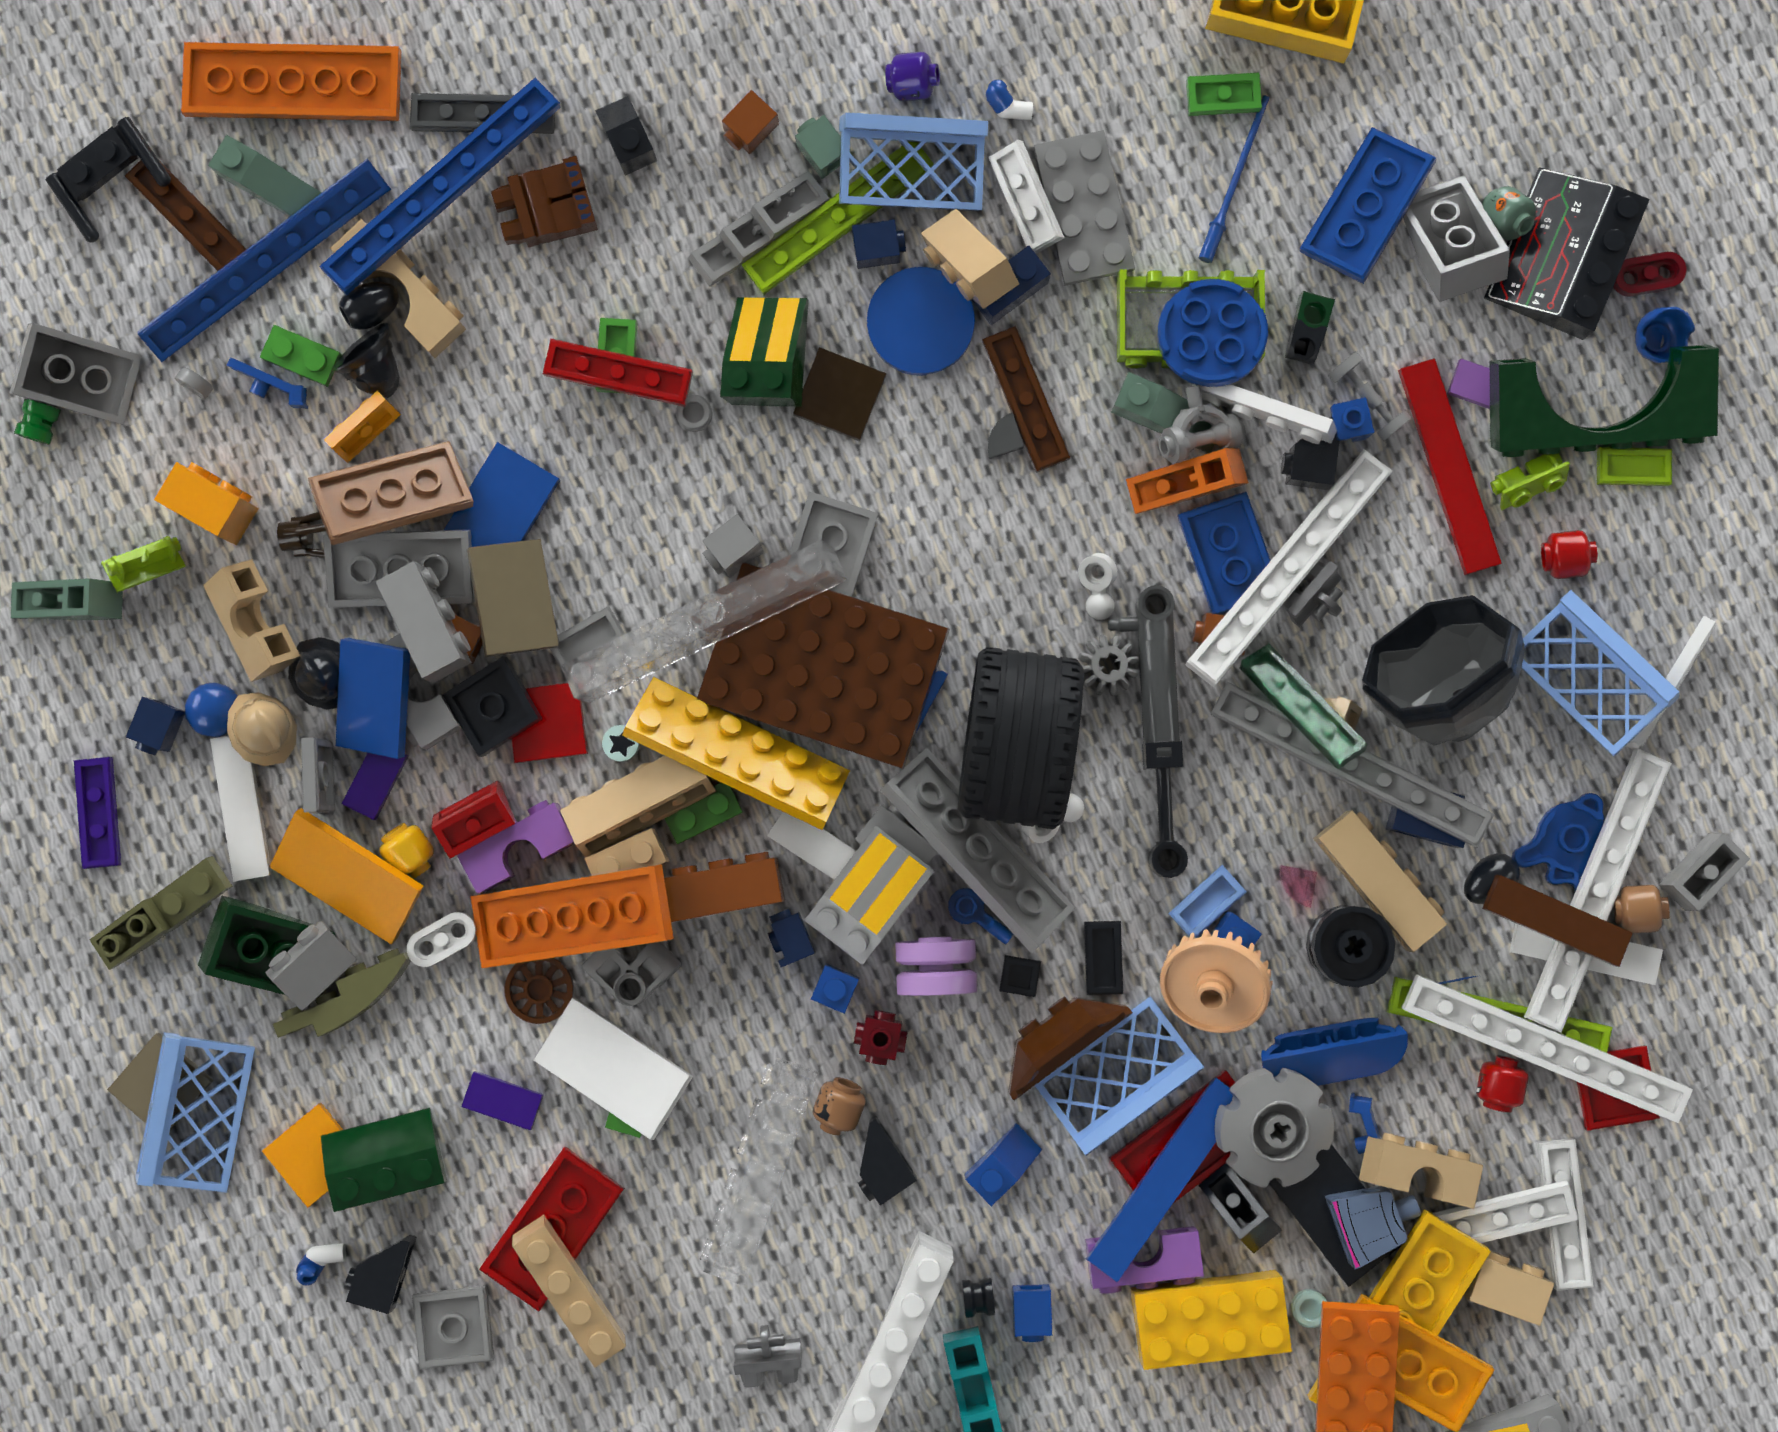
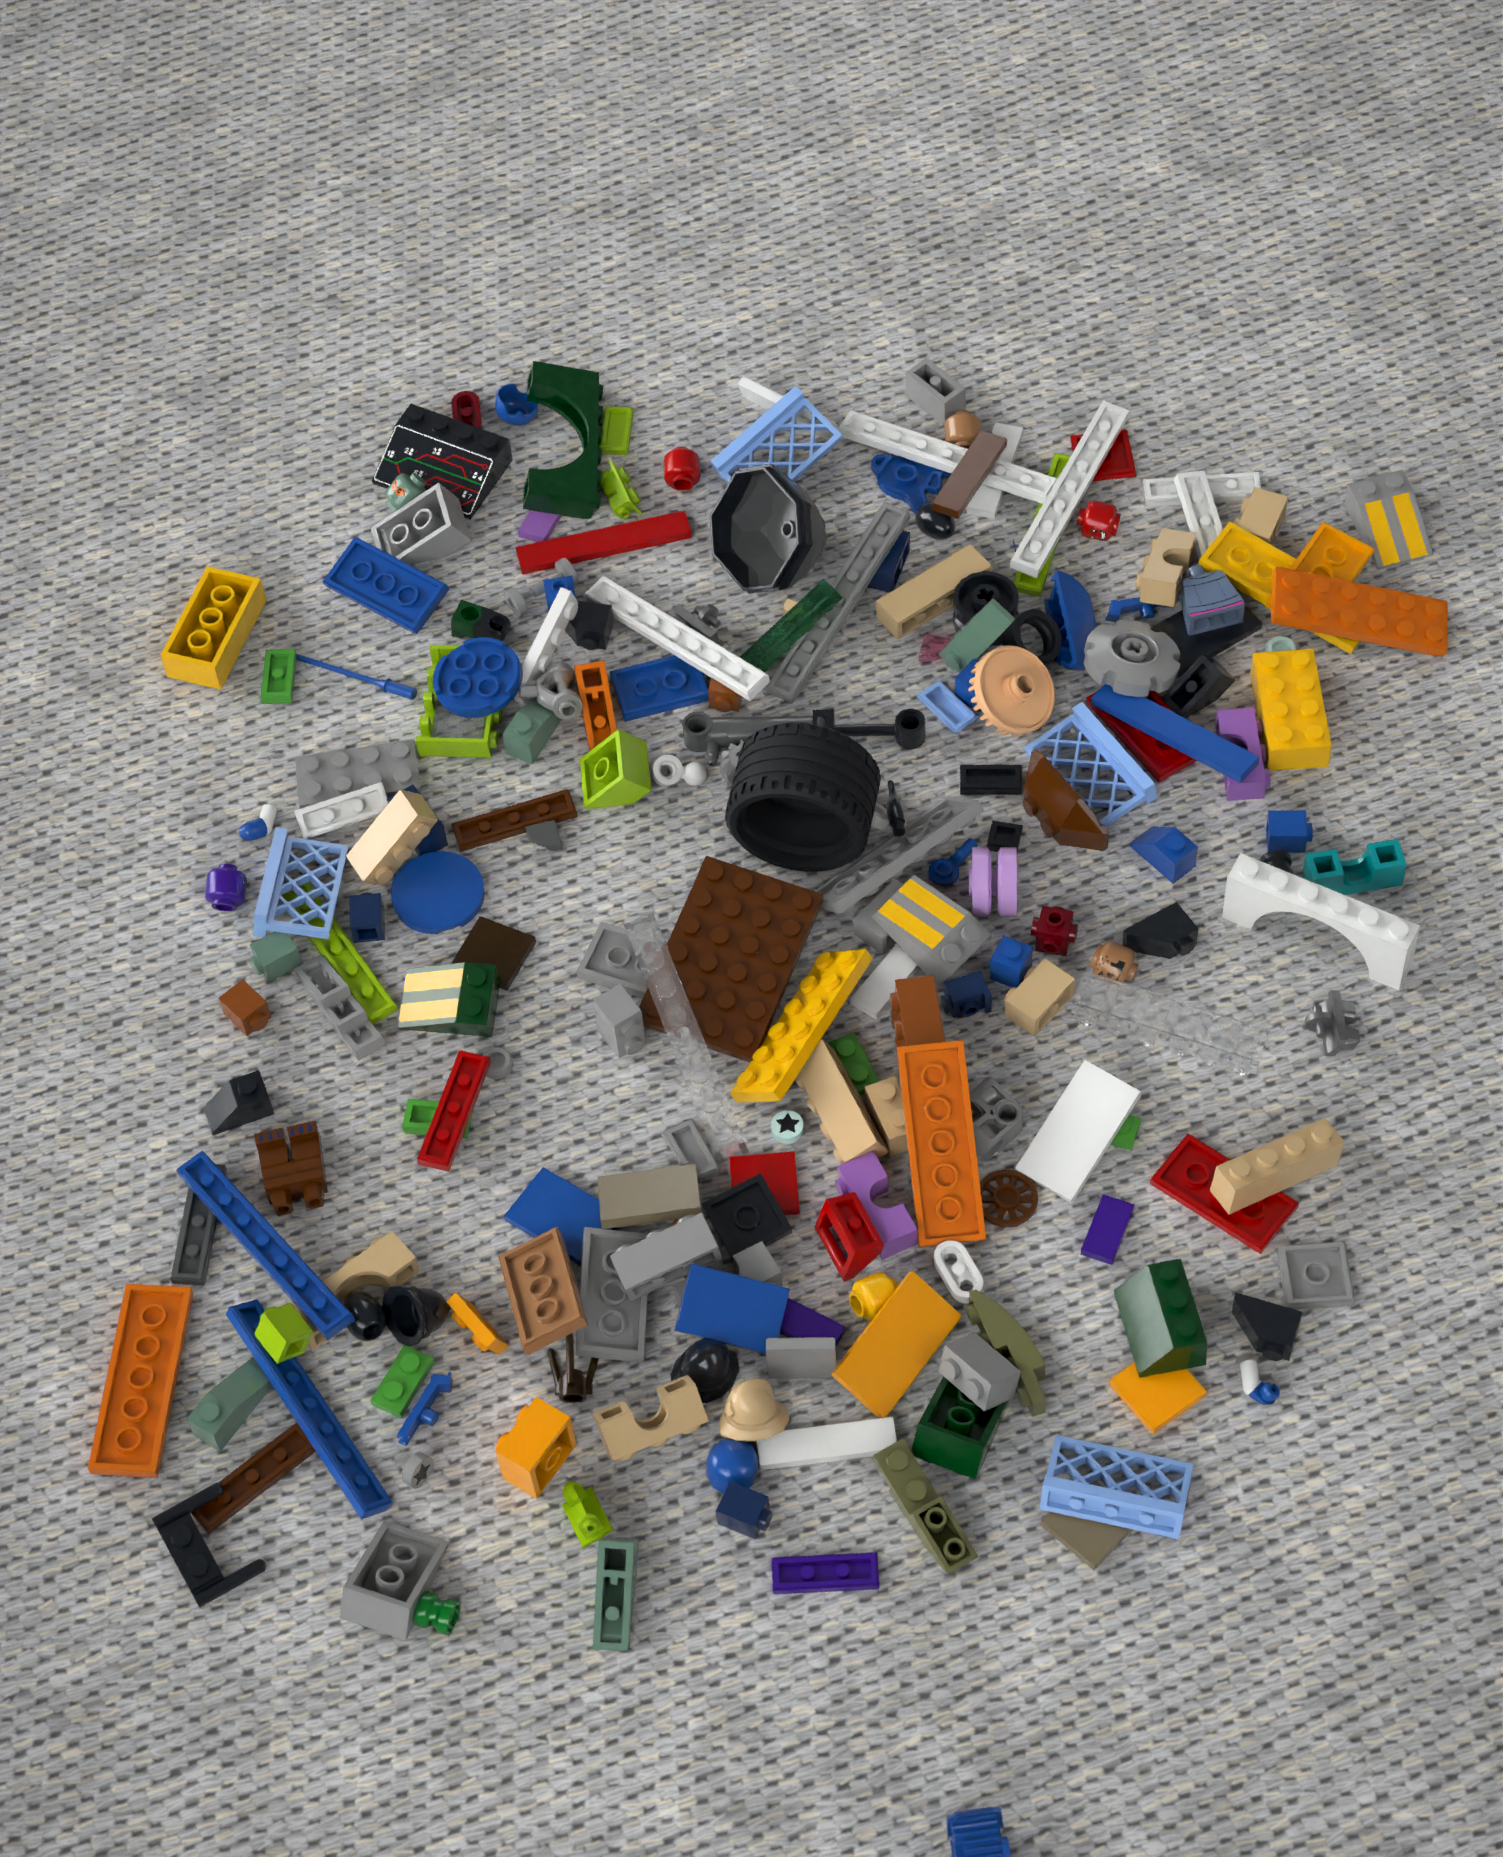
camera: 85 degrees left, 30 degrees down
none -> lime brick [254,1303,313,1364]
none -> lime slope [580,729,652,809]
none -> black animal [887,780,905,837]
none -> sand green slope [938,599,1015,673]
none -> black tyre [1002,609,1062,665]
none -> tan brick [1004,958,1075,1037]

